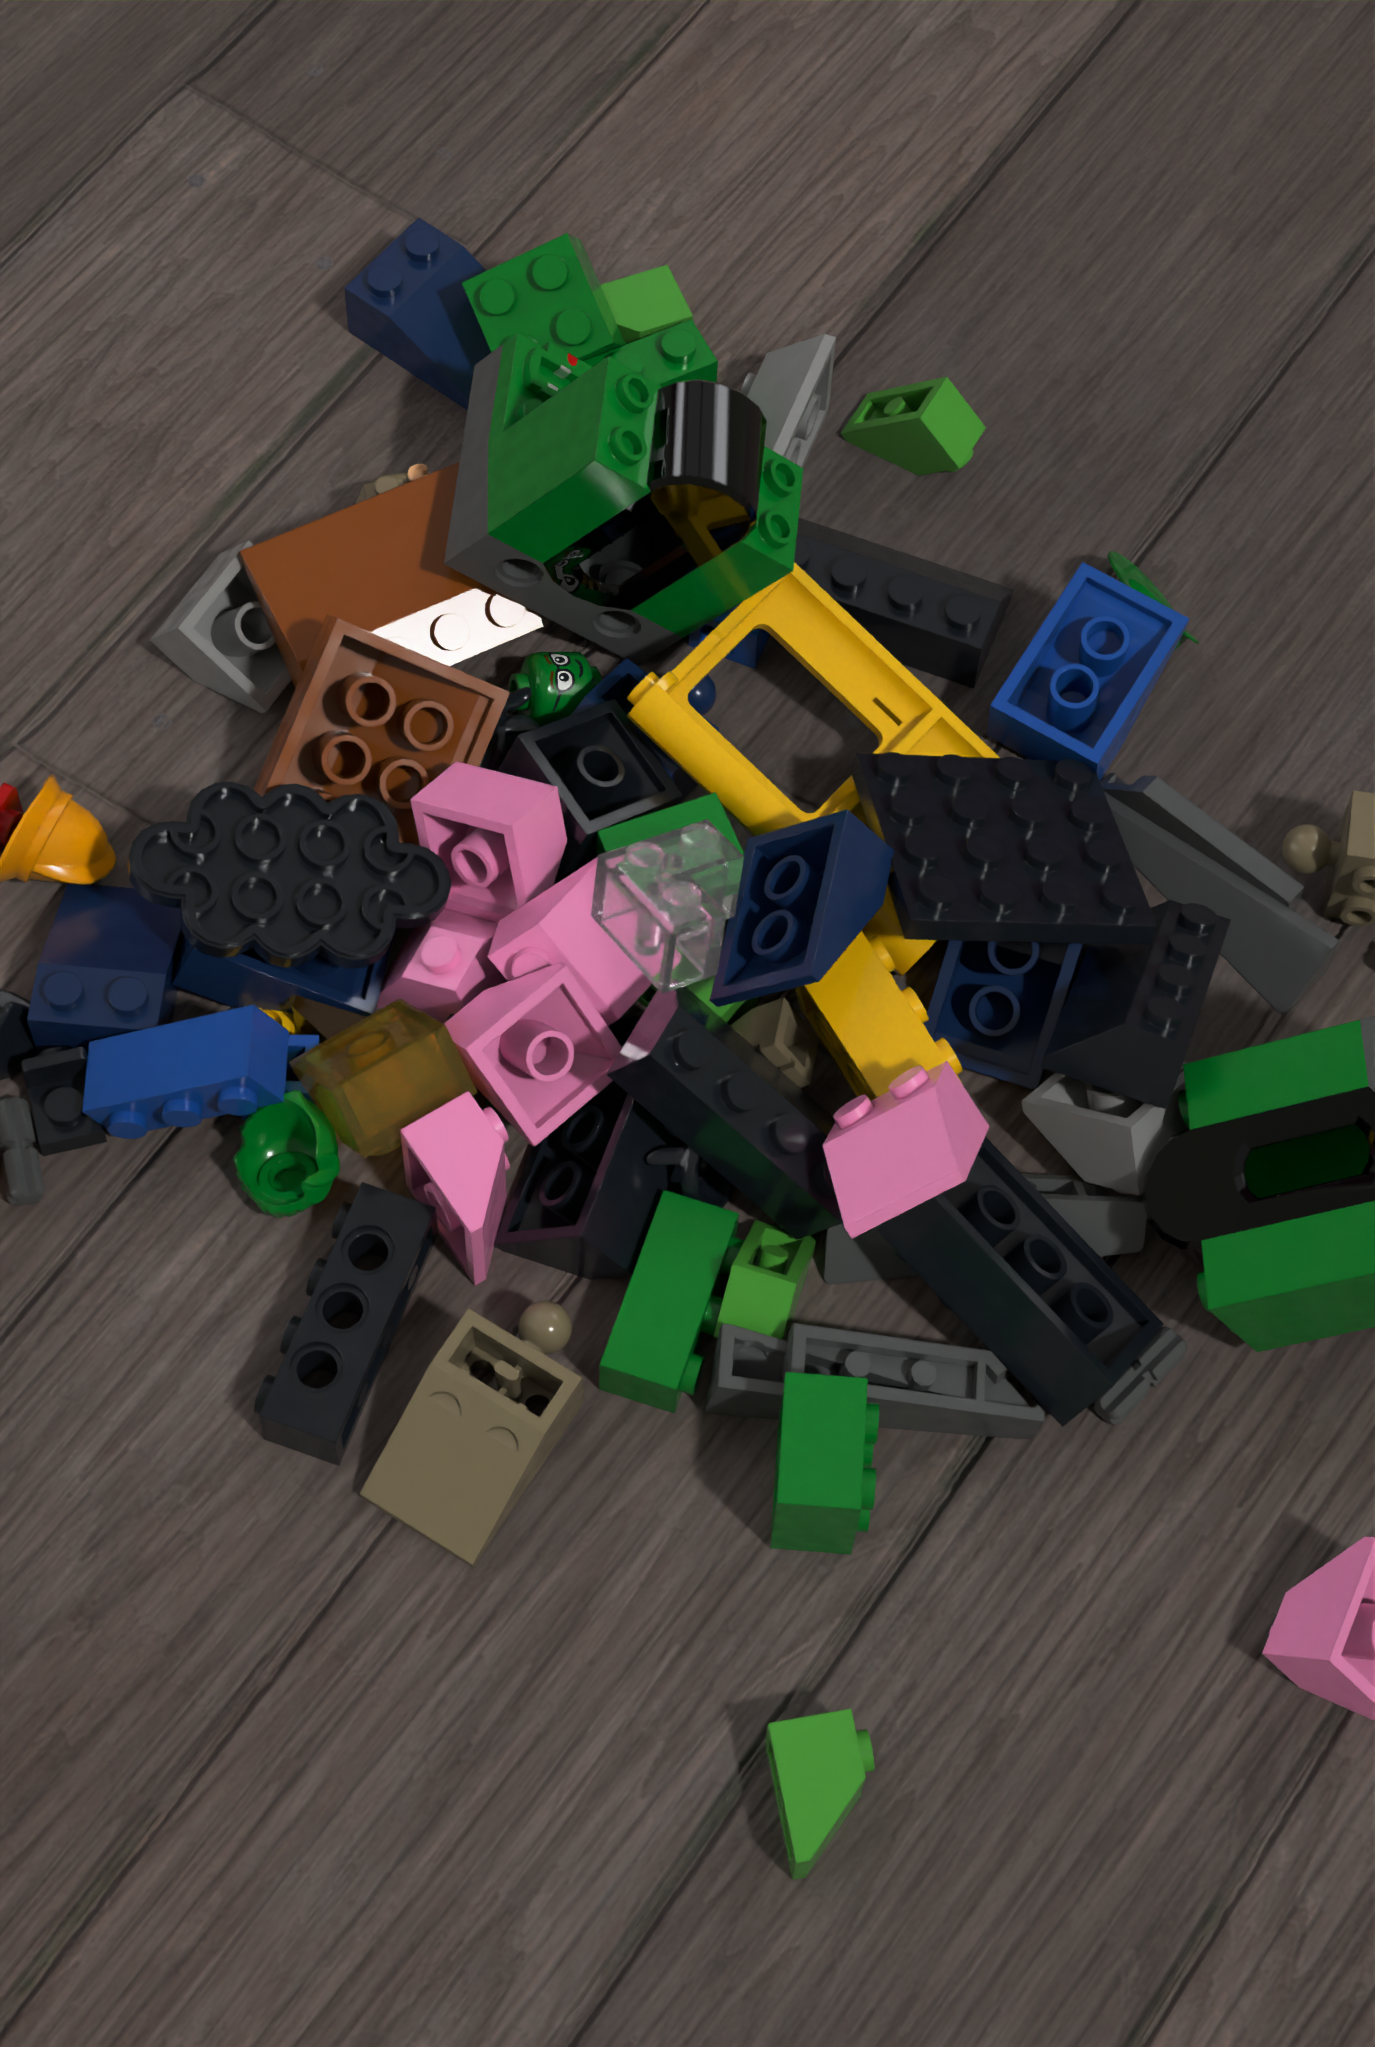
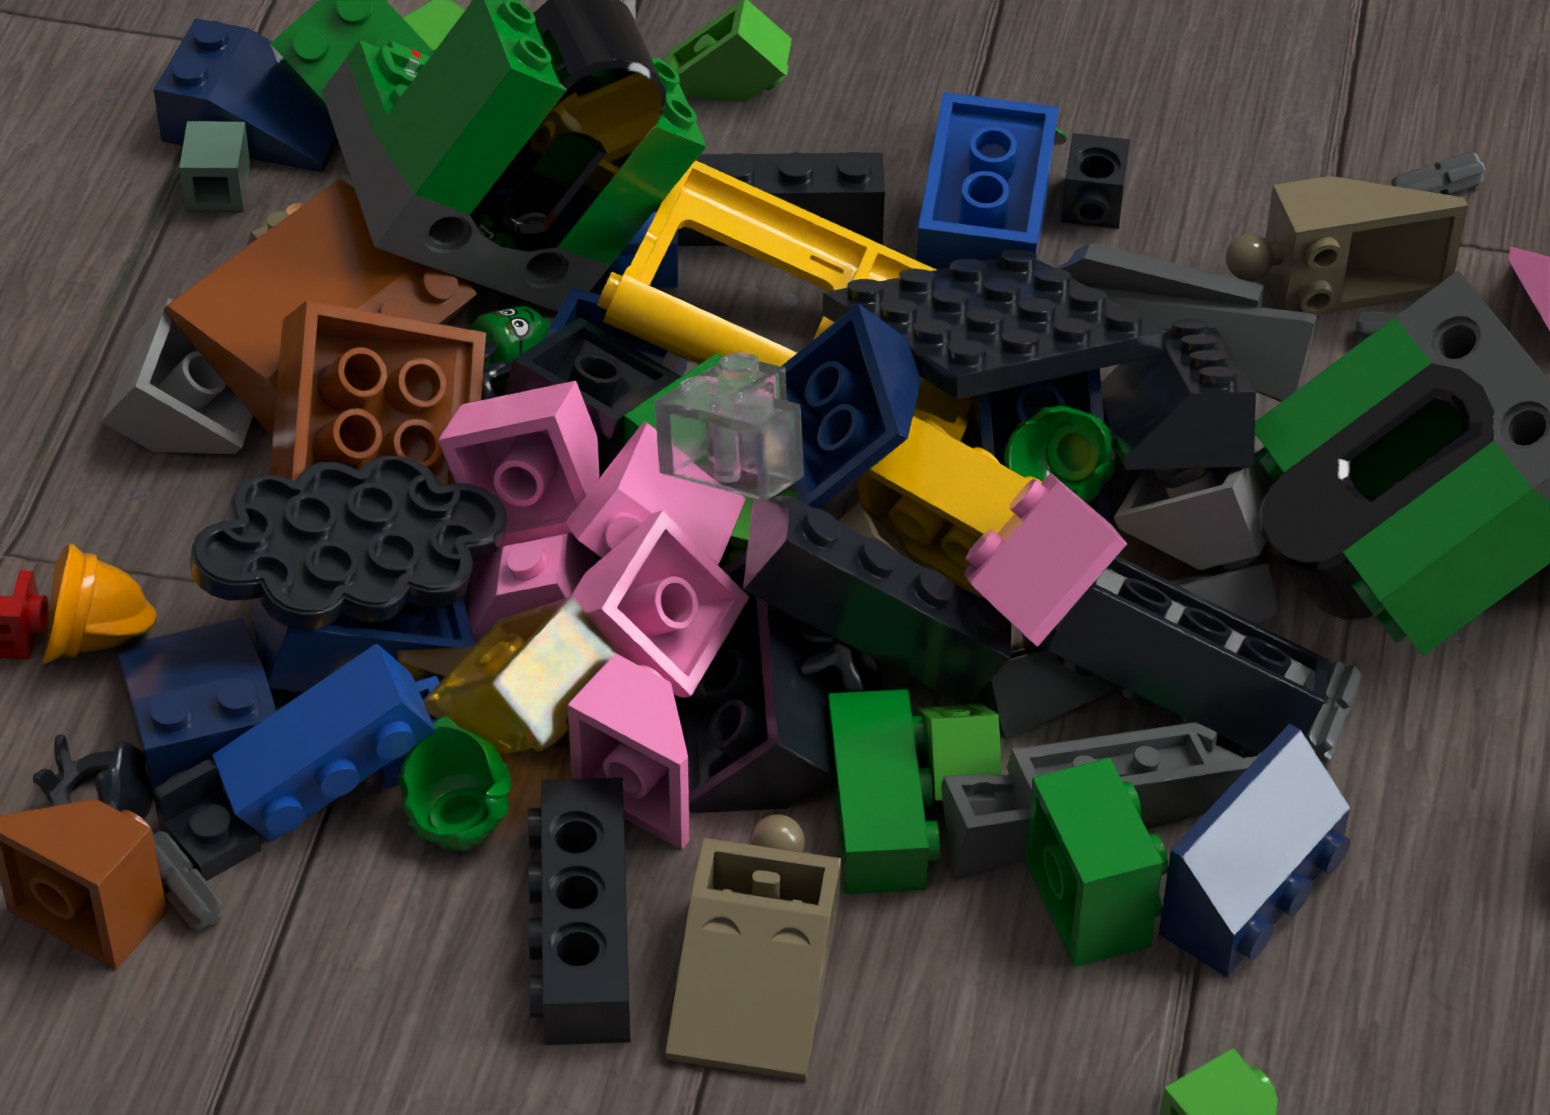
camera: 20 degrees left, 15 degrees down
none -> sand green brick [179,121,251,212]
none -> green hair [1004,405,1115,504]
none -> black brick [1061,133,1130,229]
none -> slope [1159,724,1350,977]

